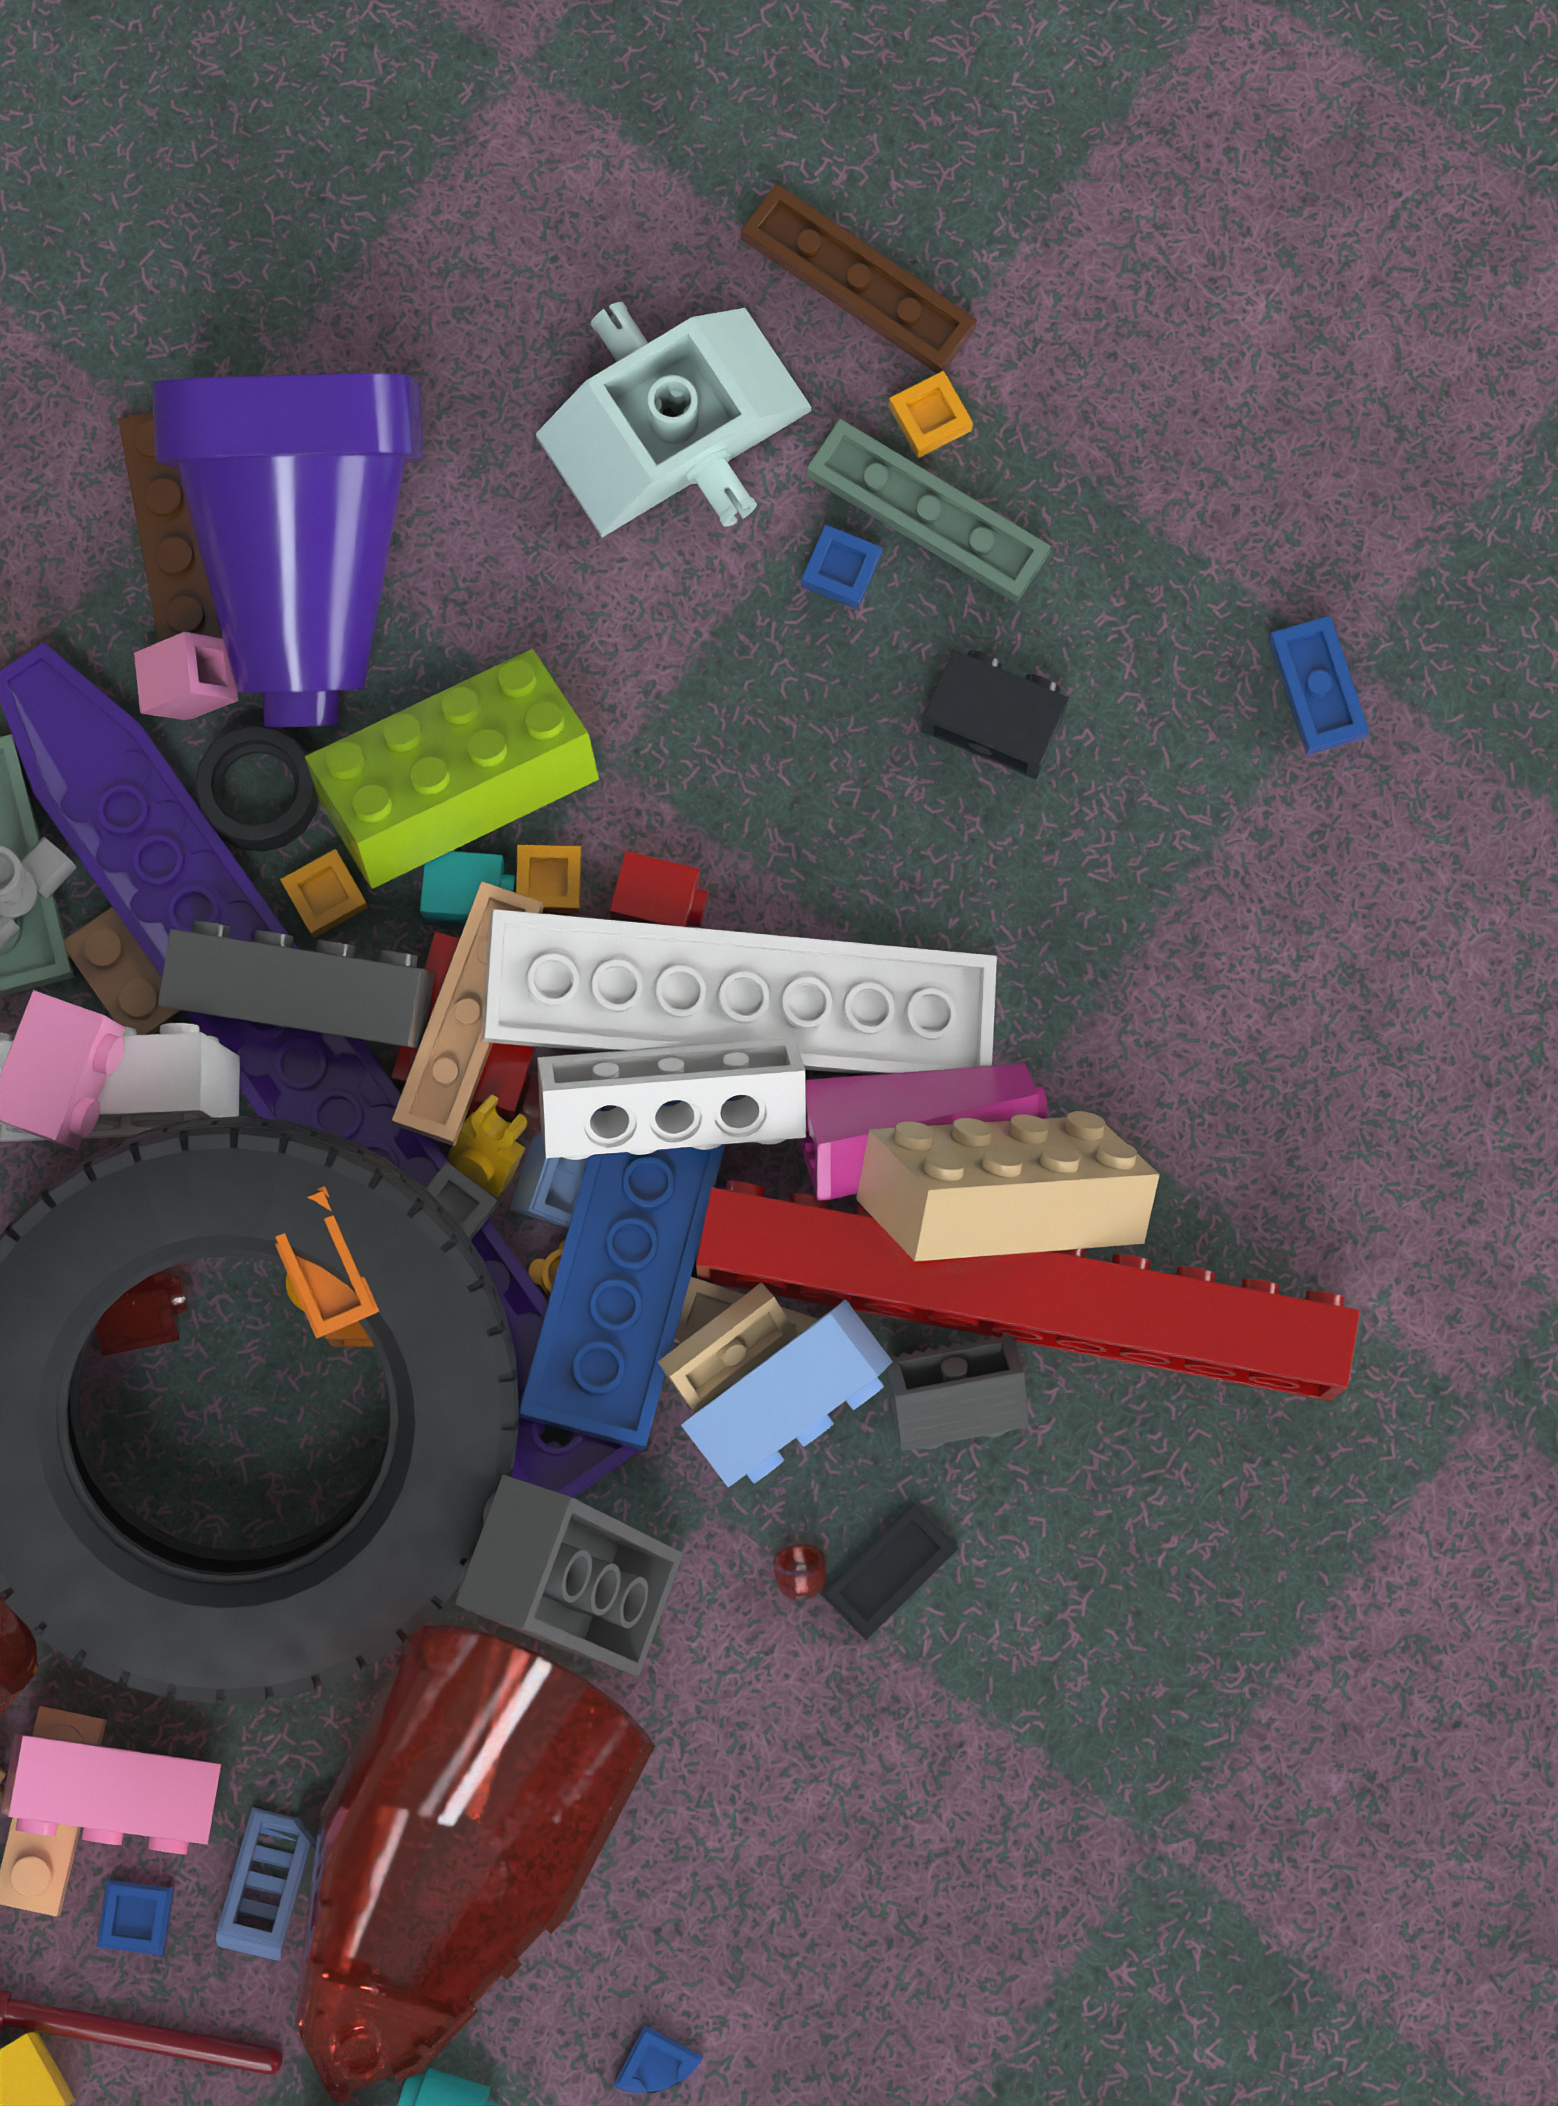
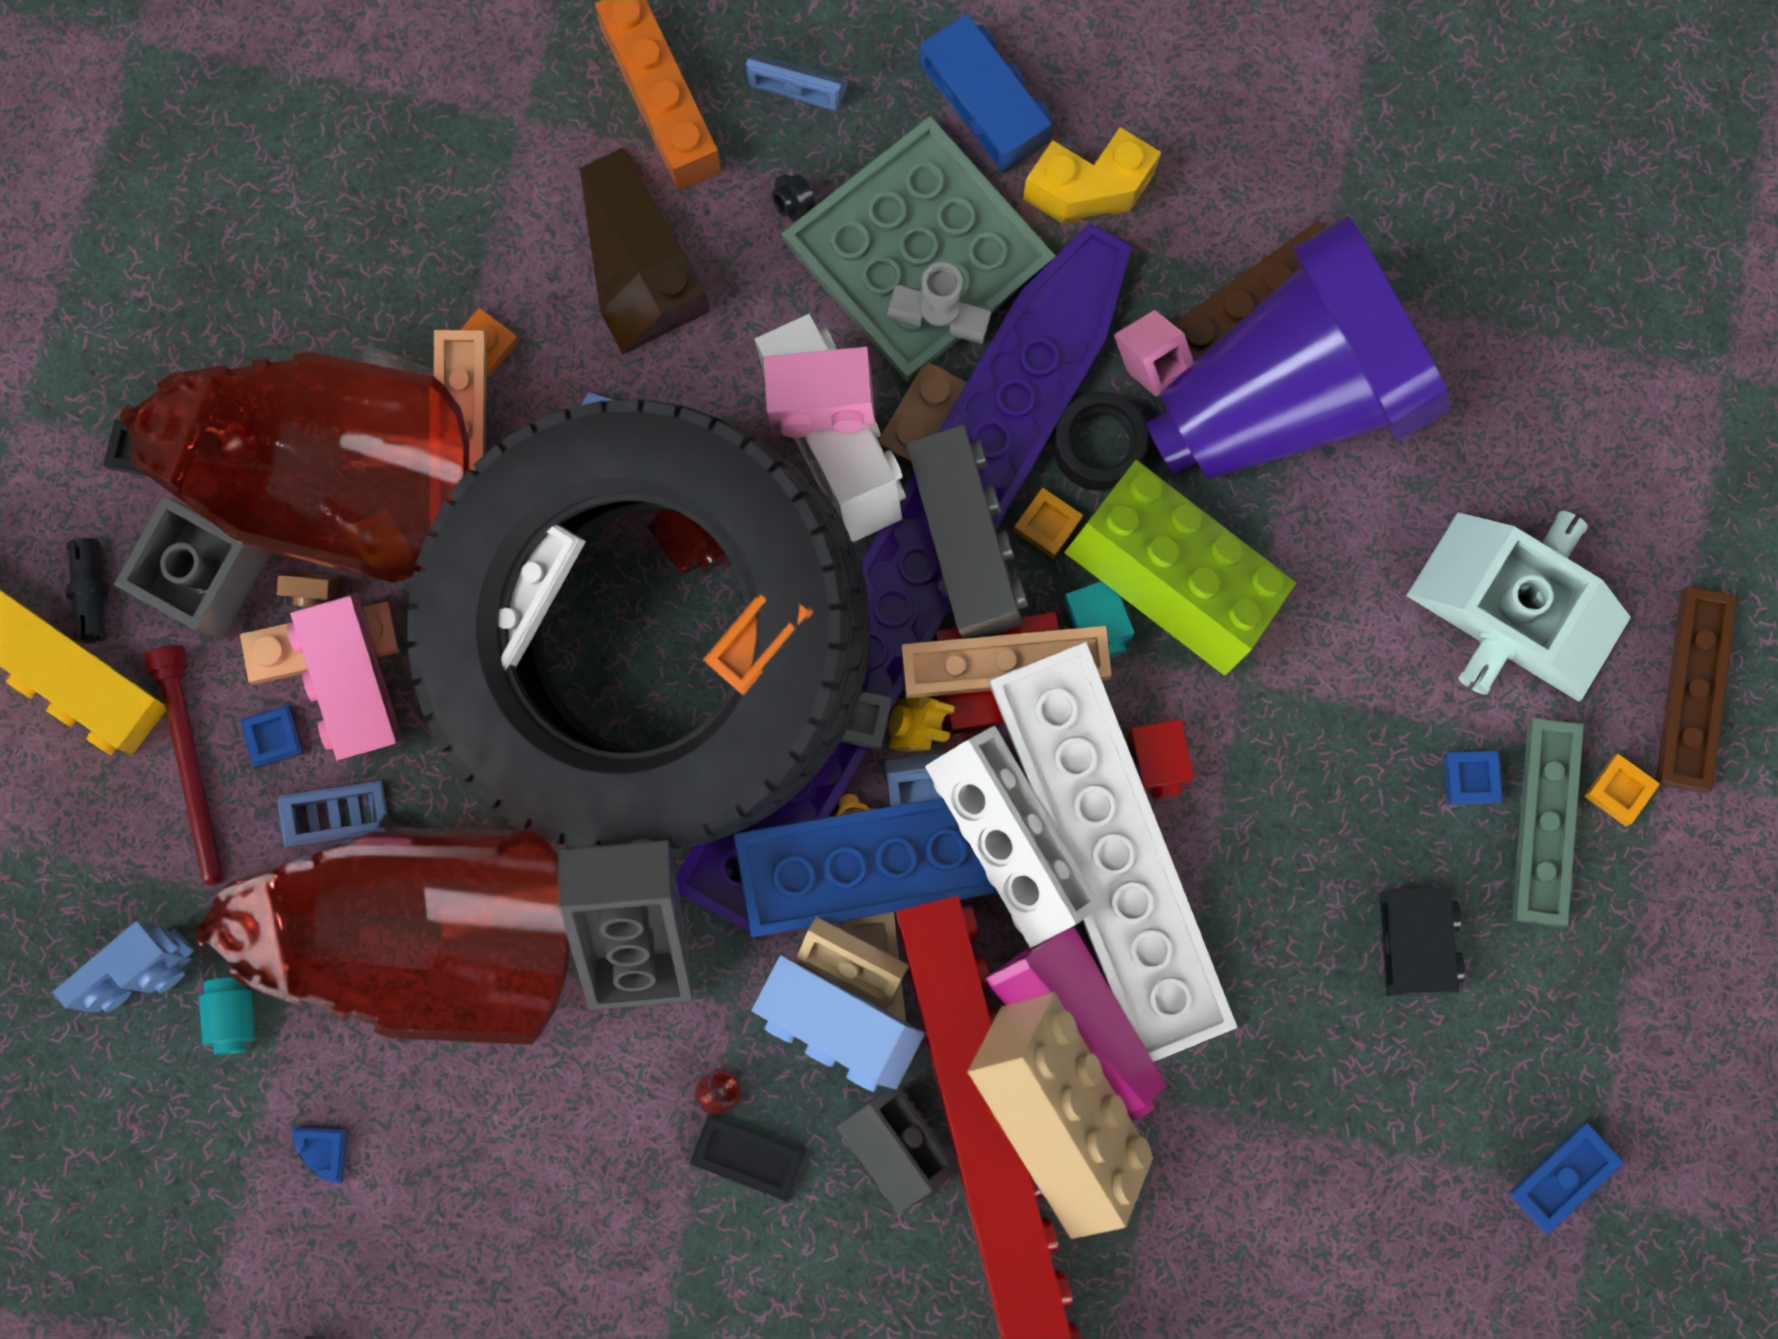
camera: 65 degrees right, 0 degrees up
light orange plate [516,845,582,914] -> none
none -> white tile [498,525,586,671]

